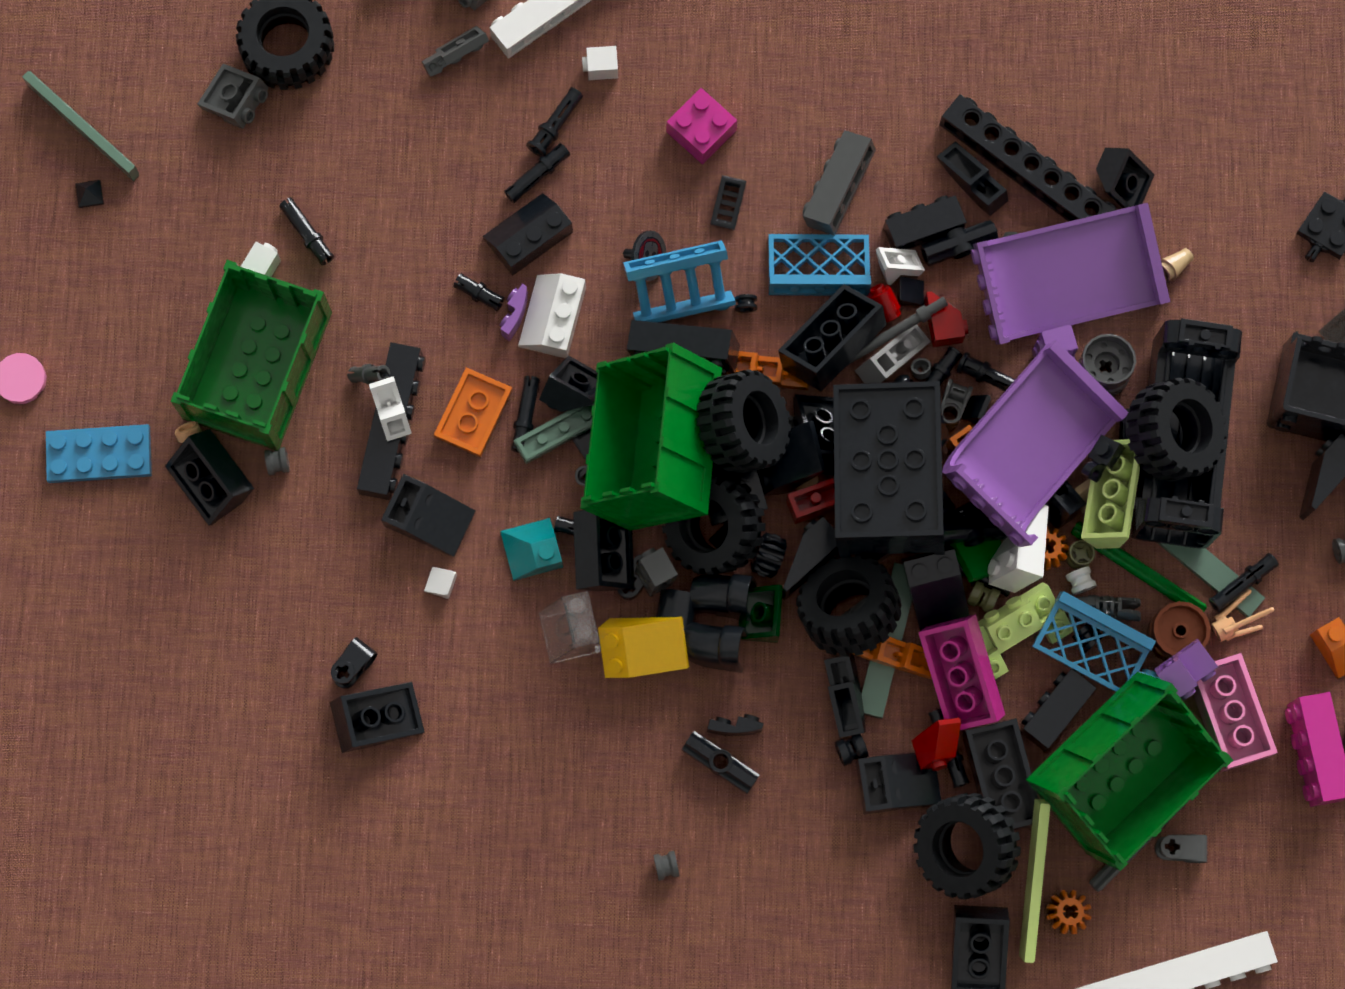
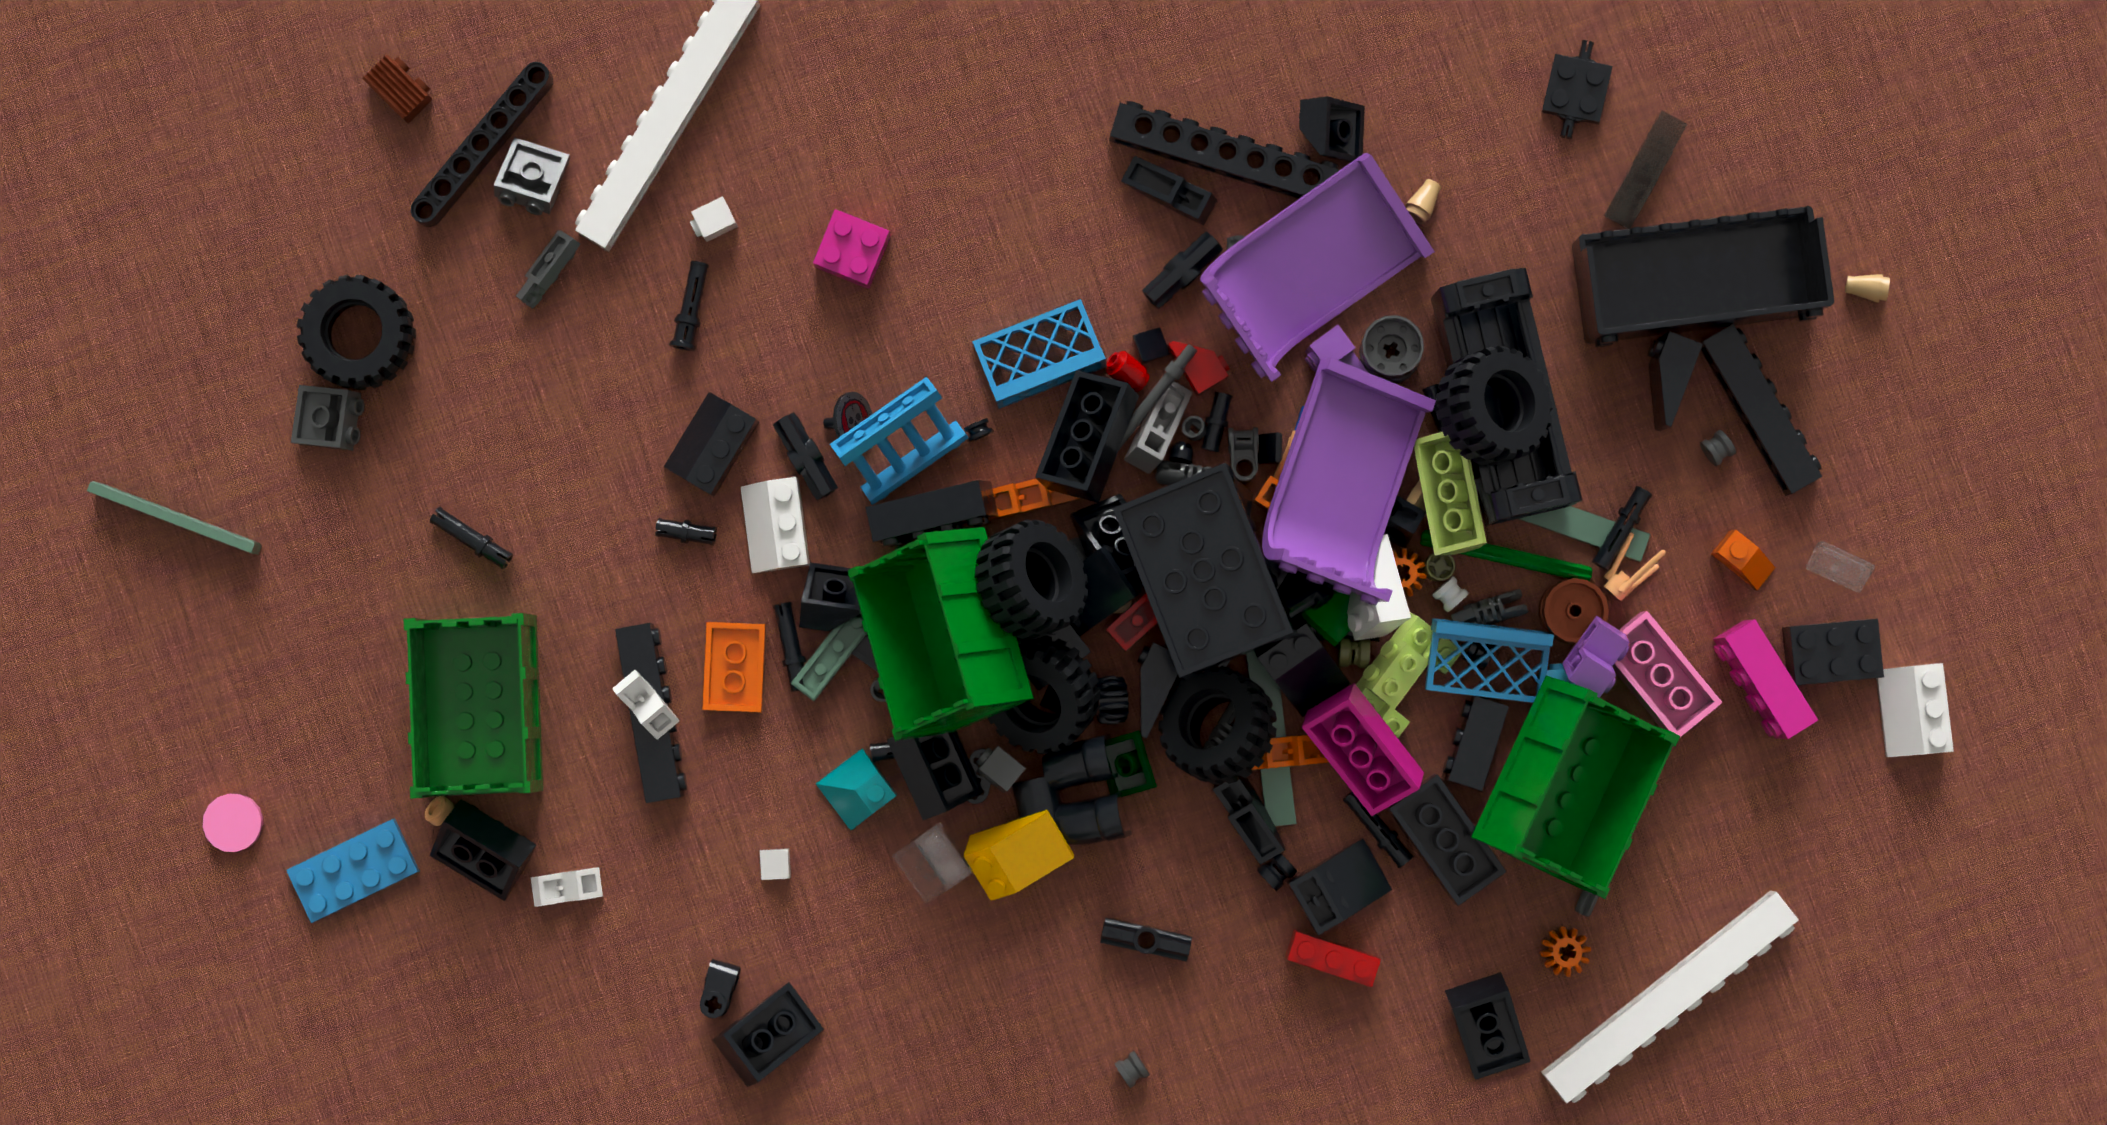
camera: 20 degrees left, 10 degrees up
black slope [75,180,104,208] -> none
white brick [240,242,281,277] -> none
dark grey wheel [264,447,290,476] -> none
dark grey pin [347,364,390,384] -> none
black slope [381,474,476,557] -> none
medium lavender slope [500,284,528,341] -> none
black pin [504,143,570,203] -> none
black slope [707,714,764,736] -> none
black slope [710,175,746,230] -> none
dark grey brick [803,130,876,236] -> none
white slope [876,247,925,285] -> none
black brick [883,195,967,250] -> none
red slope [911,718,961,771] -> none
black tyre [913,793,1021,900] -> none
black pin [957,352,1015,391] -> none
yellowish green tile [1019,799,1051,963] -> none
black plate [1081,435,1125,483] -> none
dark grey piece [1154,834,1207,863] -> none
none -> white slope [531,867,603,907]
none -> black piece [772,412,838,501]
none -> red brick [1285,929,1381,987]

